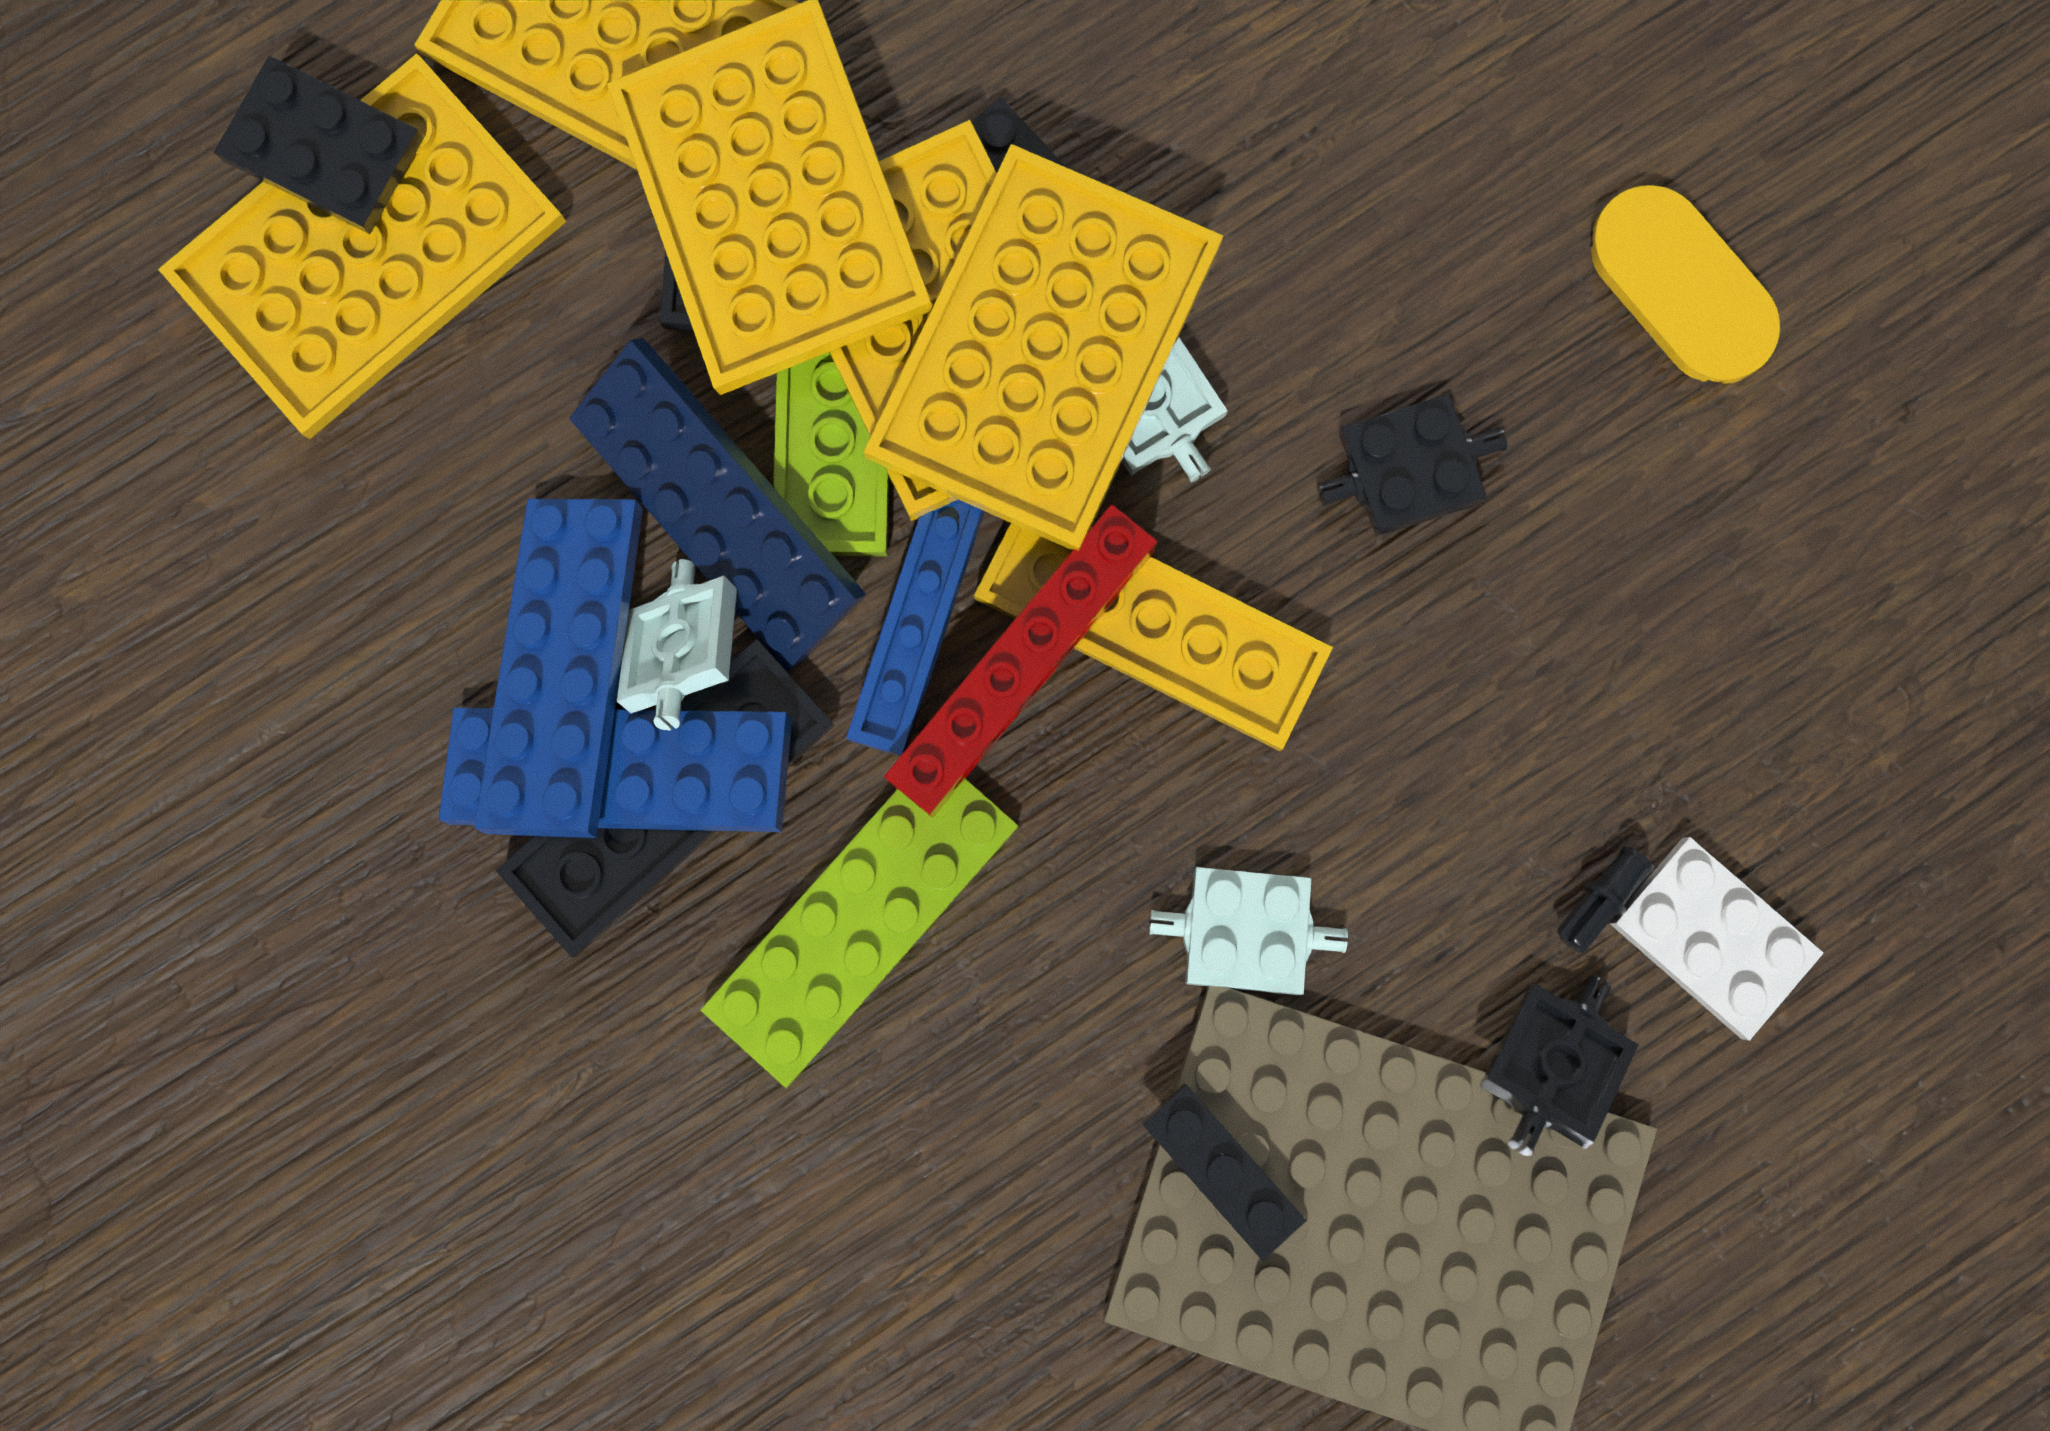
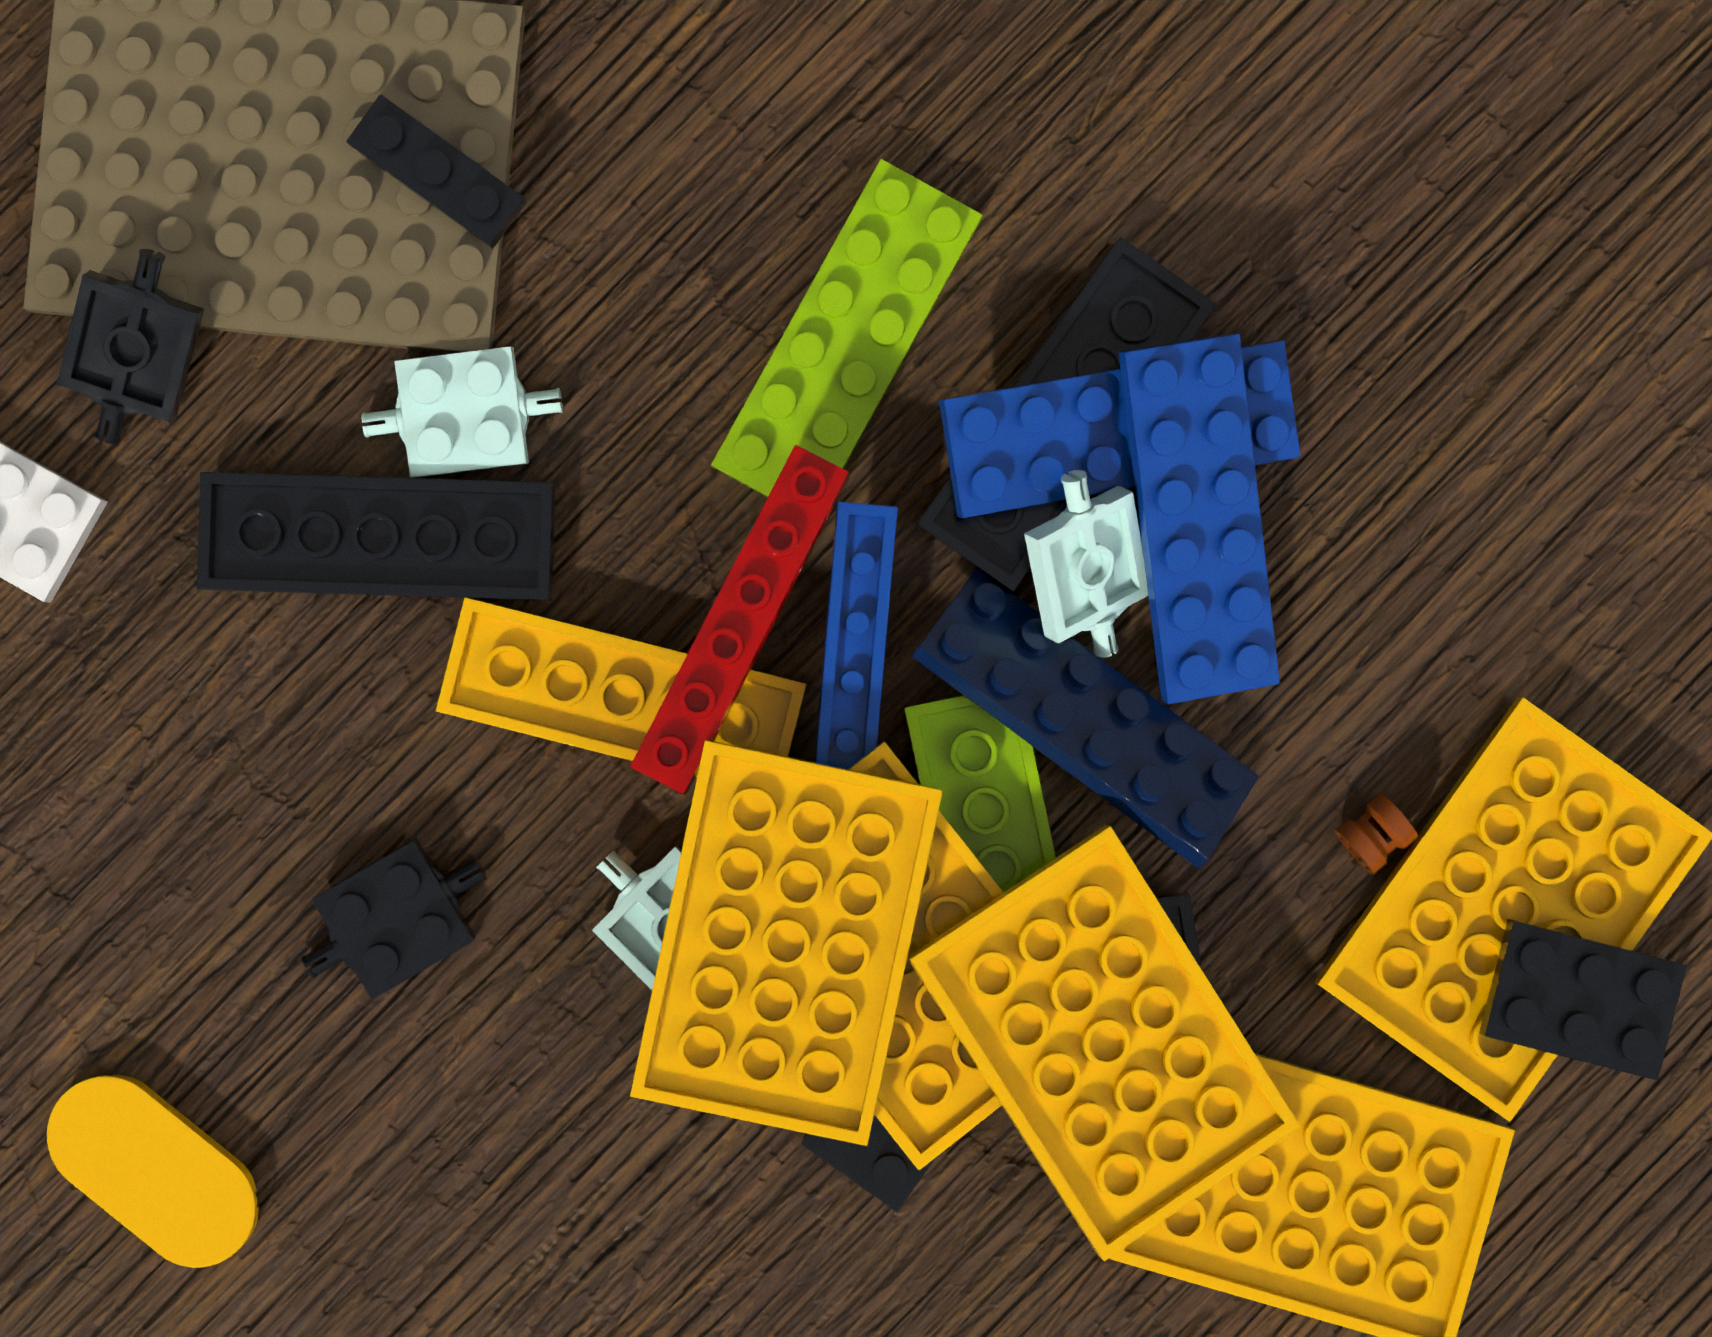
camera: 170 degrees right, 5 degrees up
black axle [1557,846,1654,953] -> none
none -> black plate [197,472,555,601]
none -> dark orange wheel [1334,793,1418,875]

